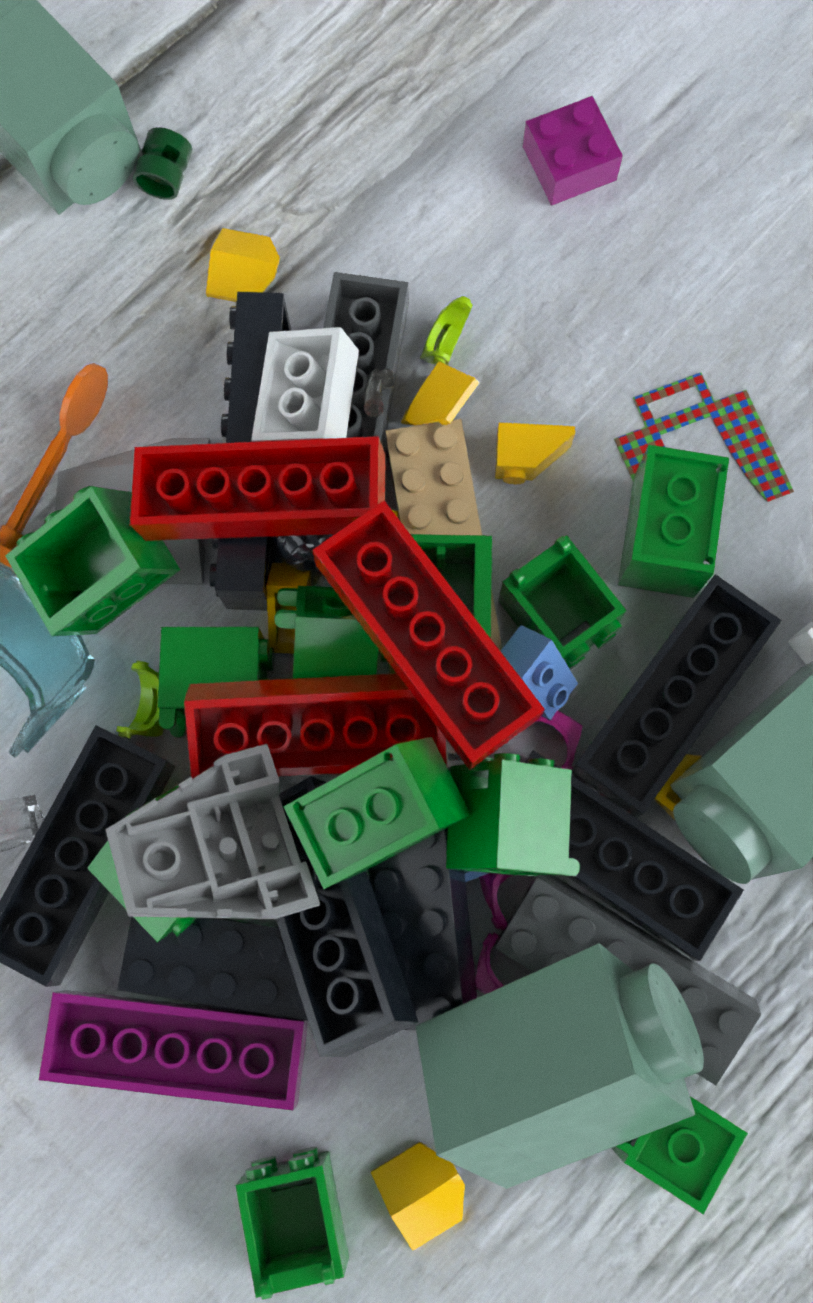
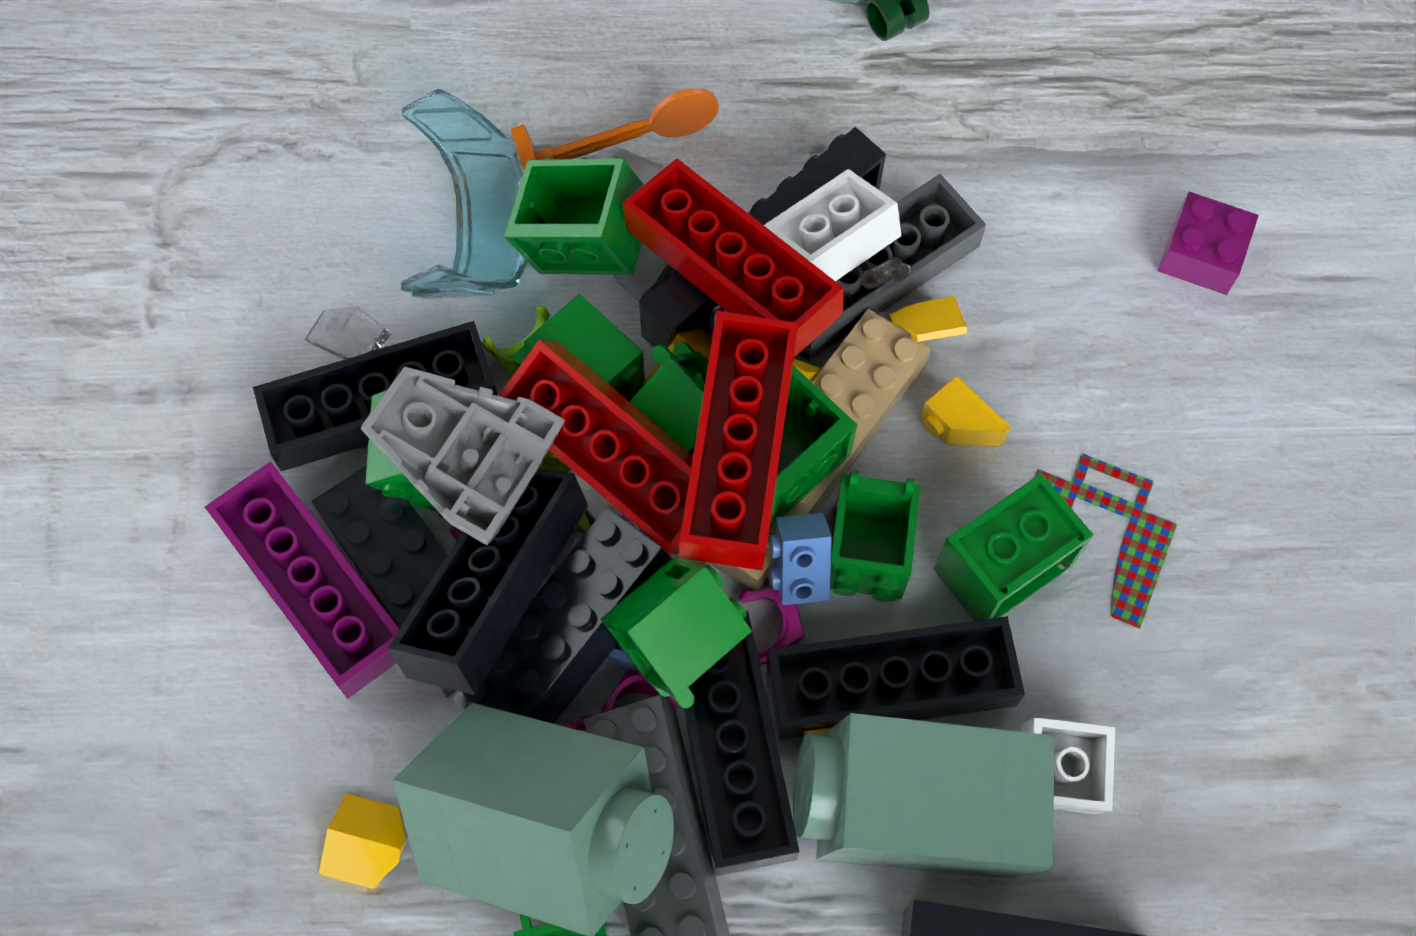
camera: 40 degrees right, 10 degrees down
yellow slope [206,228,280,302] -> none
green container [235,1147,349,1300] -> none
green container [284,737,471,889] -> none
lime helmet [419,296,473,365] -> none

